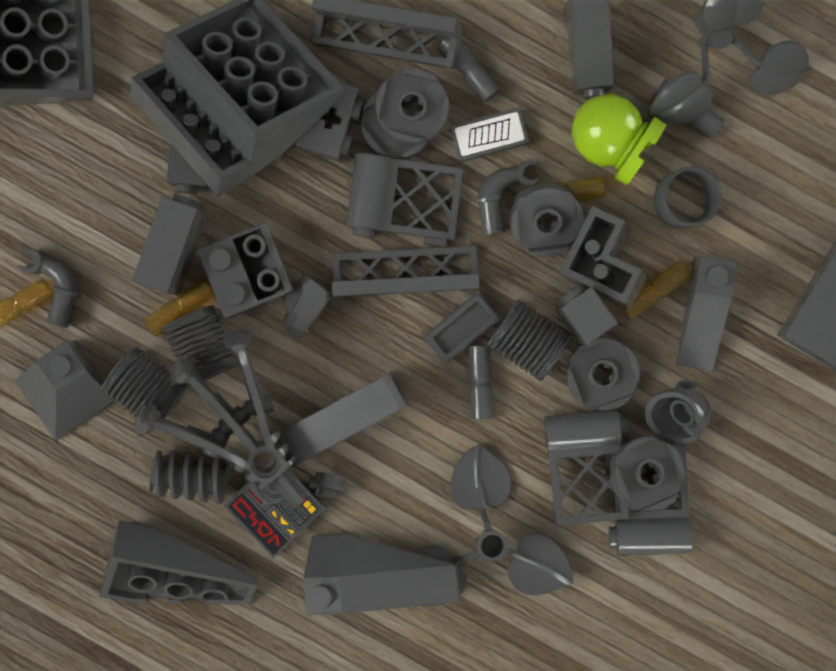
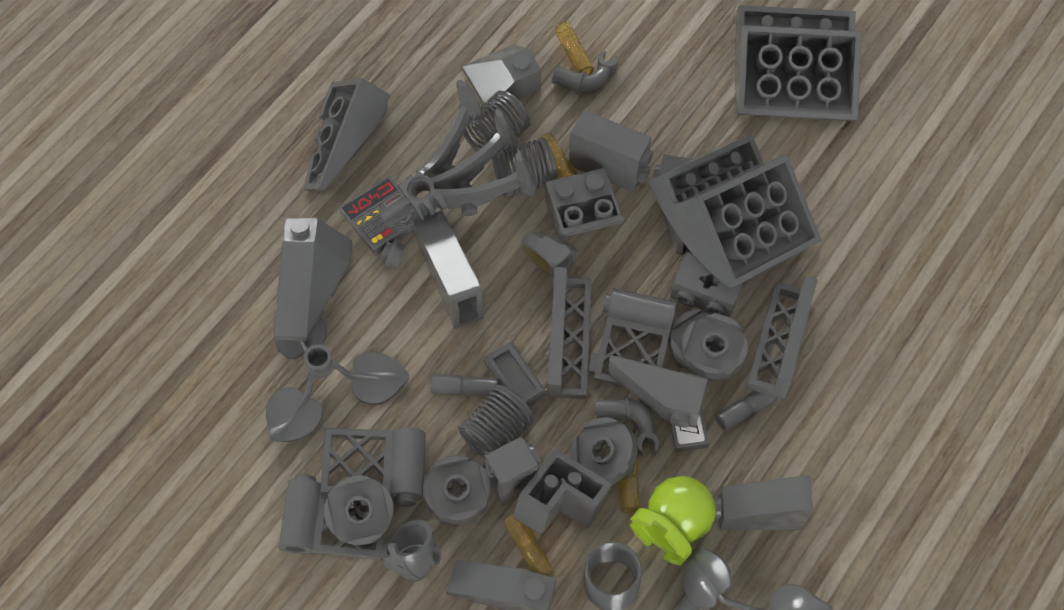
camera: 95 degrees right, 25 degrees down
dark grey piece [150,450,229,504] -> none
none -> dark grey slope [608,355,708,428]

